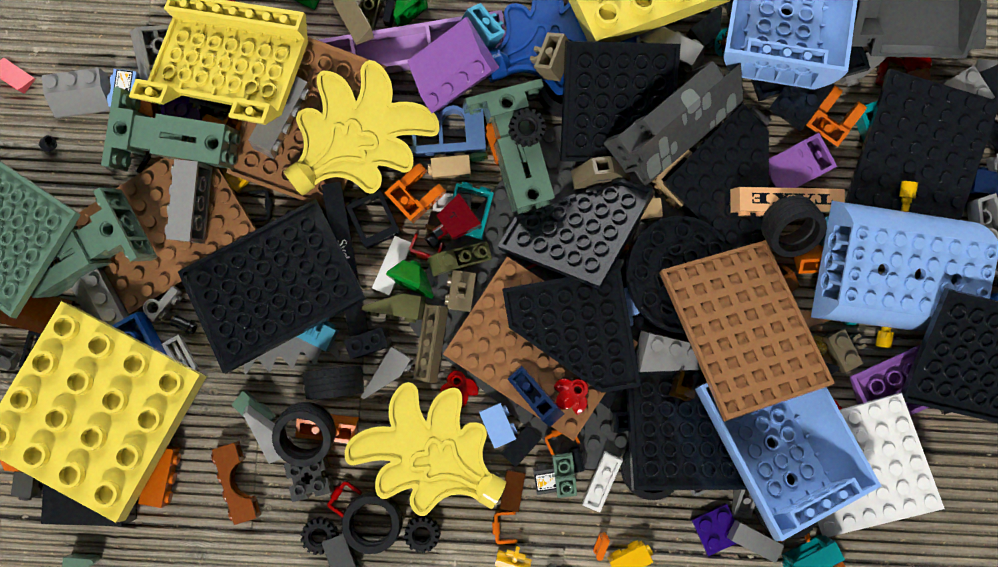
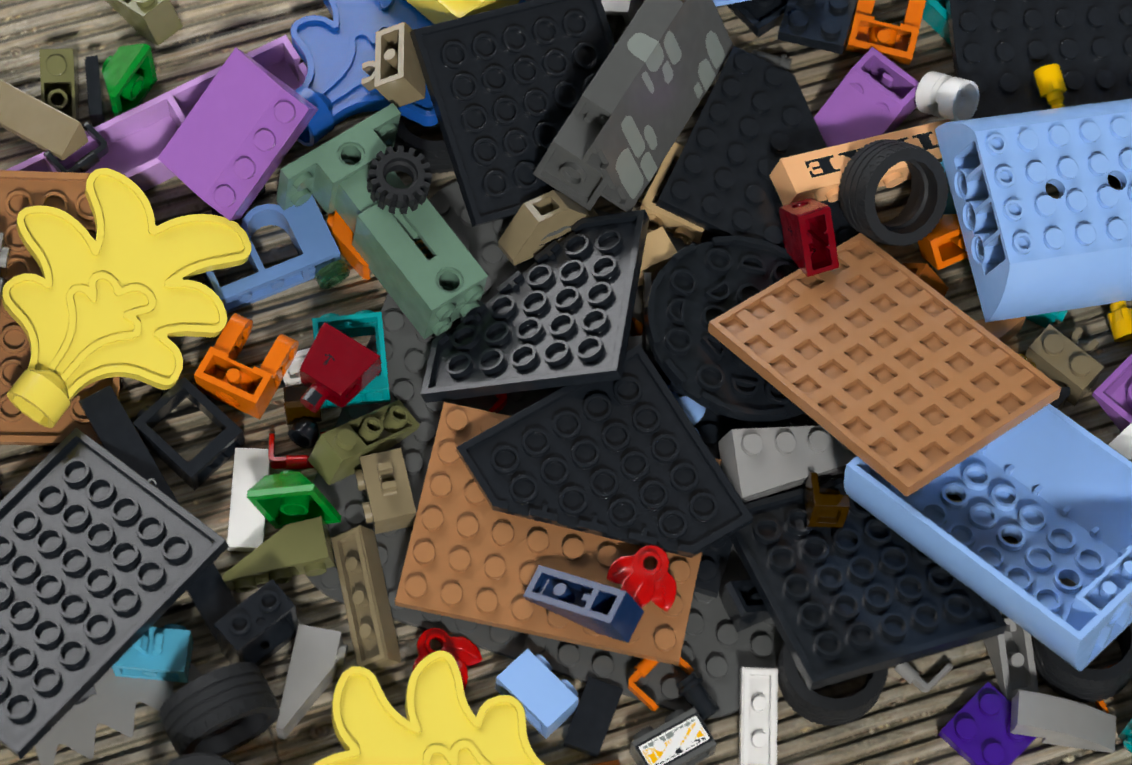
camera: 25 degrees left, 20 degrees down
tan brick [428,152,471,180] -> none
medium azure brick [461,3,505,50] -> none
sand green slope [552,453,577,498] -> none
none -> black piece [43,121,109,173]
none -> dark red torso [779,198,839,277]
none -> white wheel [915,71,979,121]

